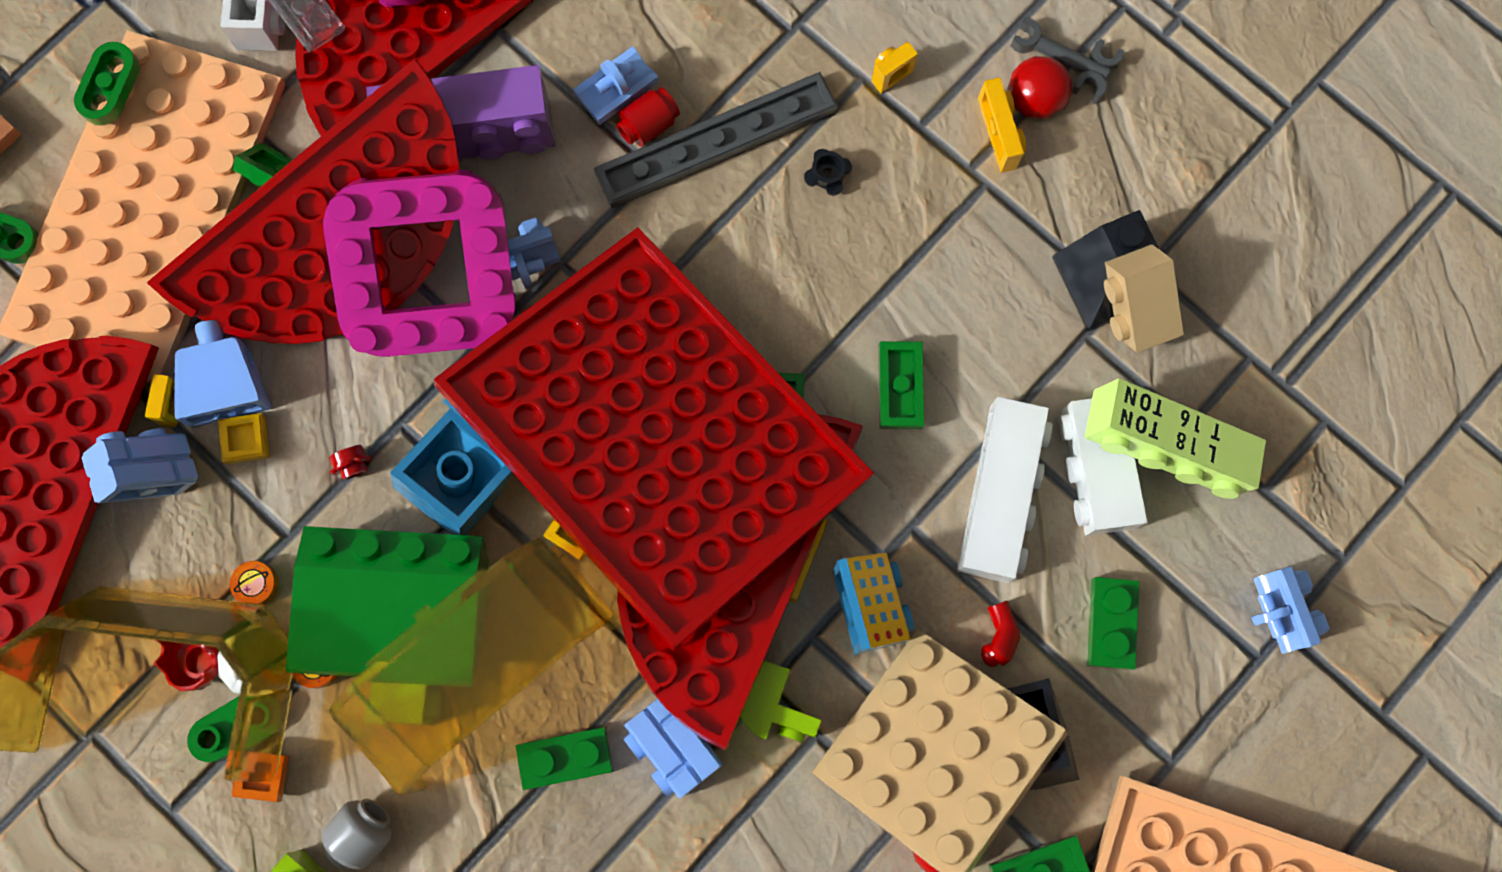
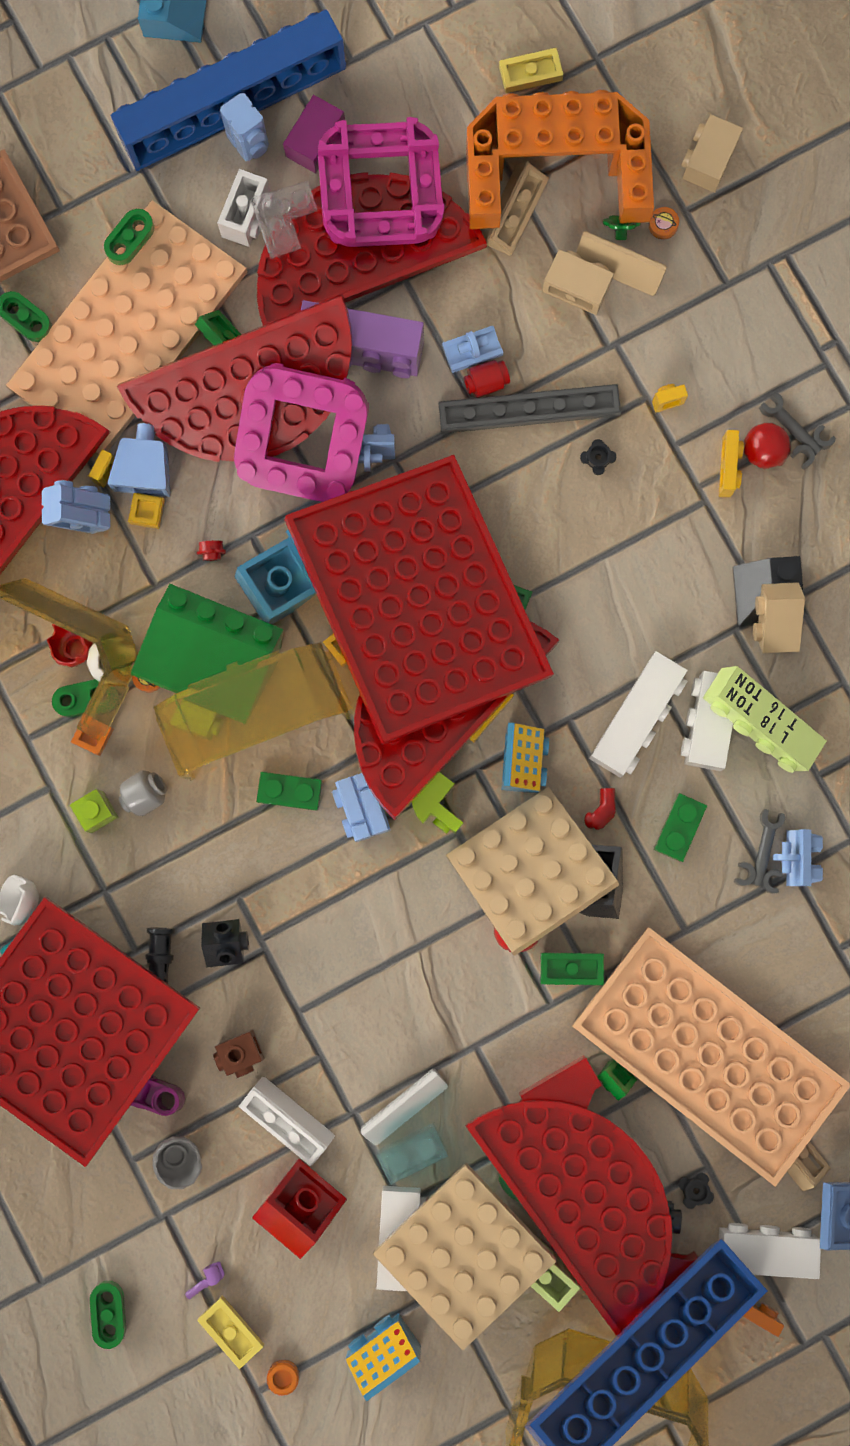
camera: 25 degrees right, 5 degrees up
tile [230,561,279,606] -> none
green plate [878,341,924,429] -> none
none -> dark grey bar [734,809,785,894]

